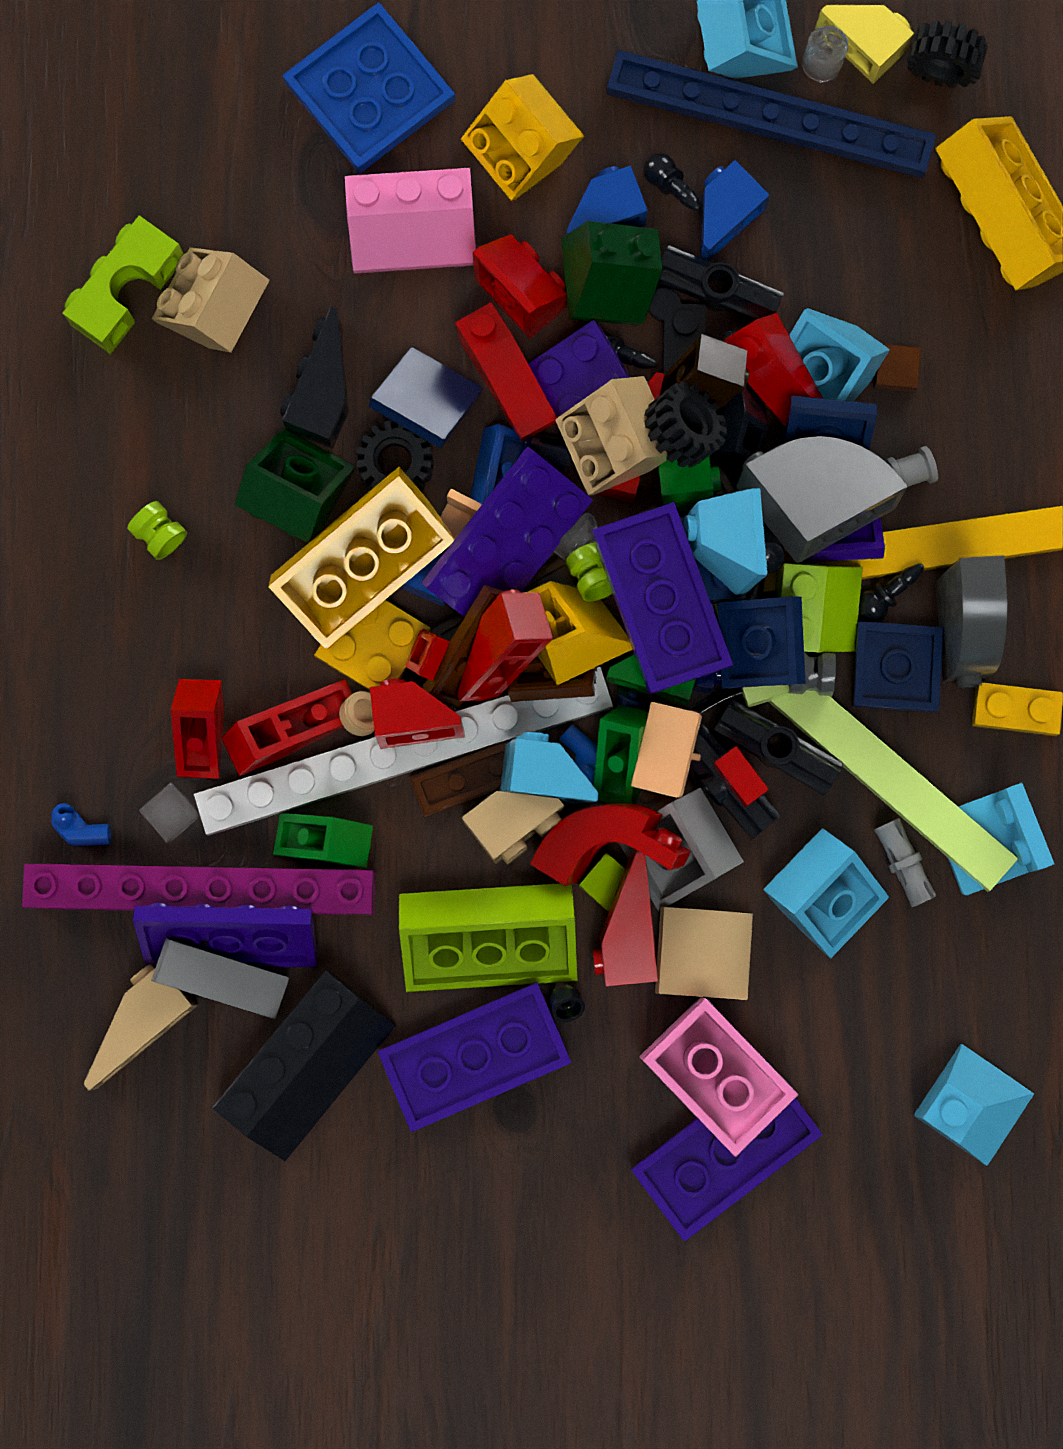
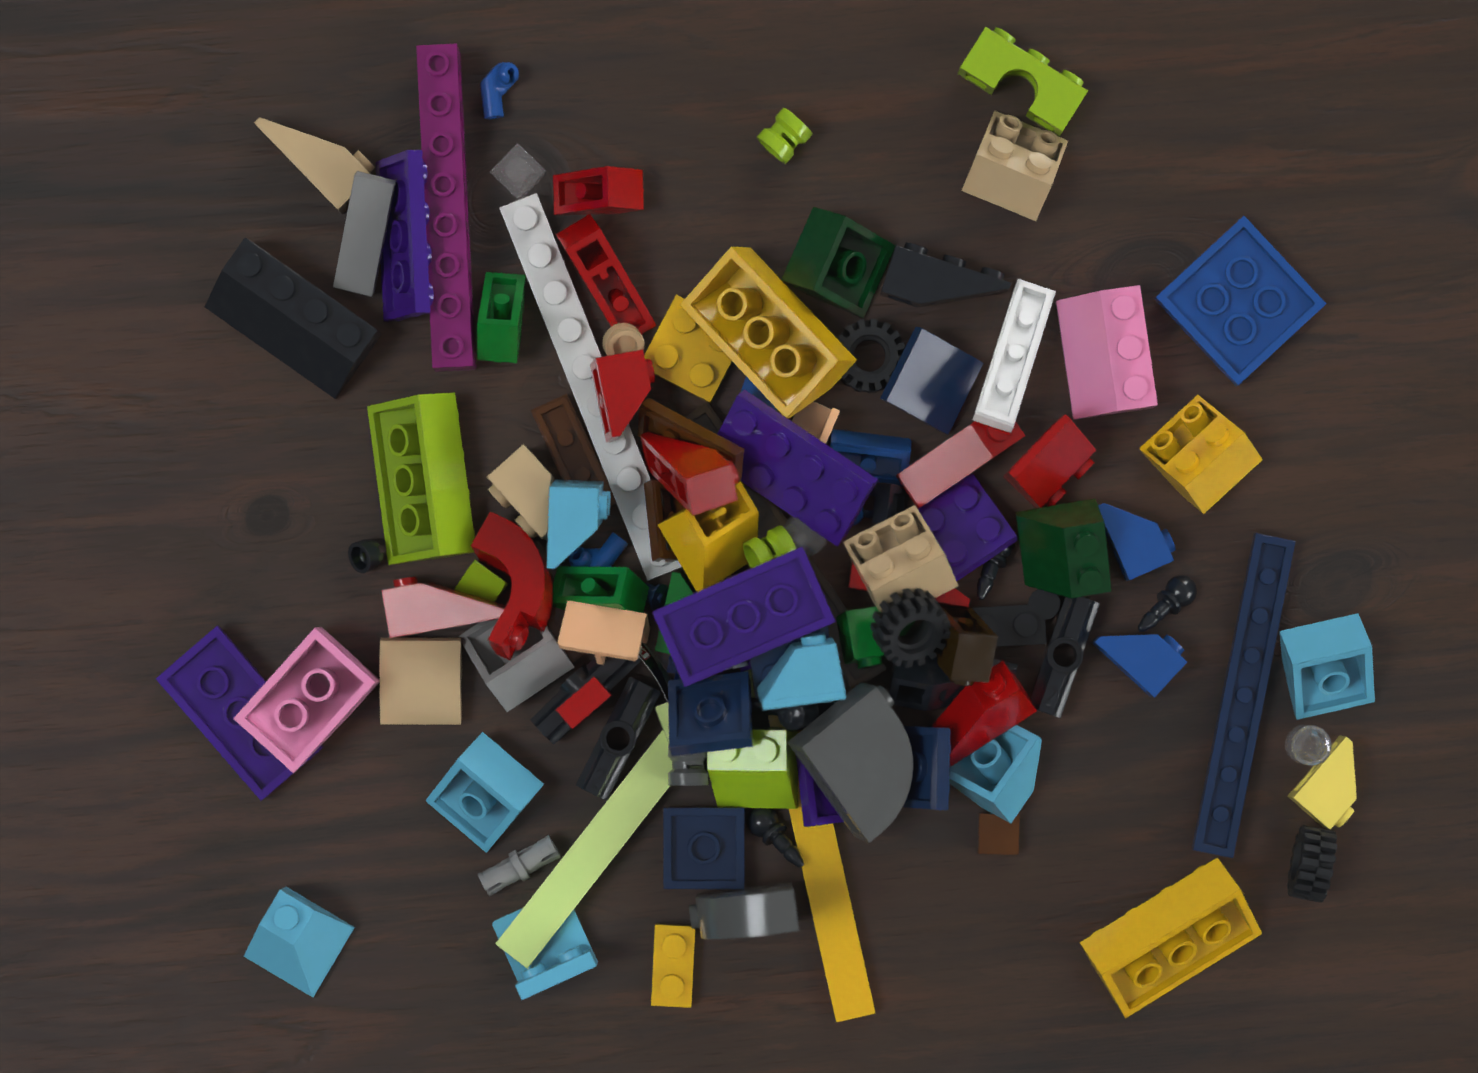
camera: 85 degrees right, 5 degrees up
dark purple plate [377,983,571,1132] -> none
red tile [405,628,450,681] -> none
light grey bush [885,446,938,487] -> none
none -> white tile [972,279,1056,433]

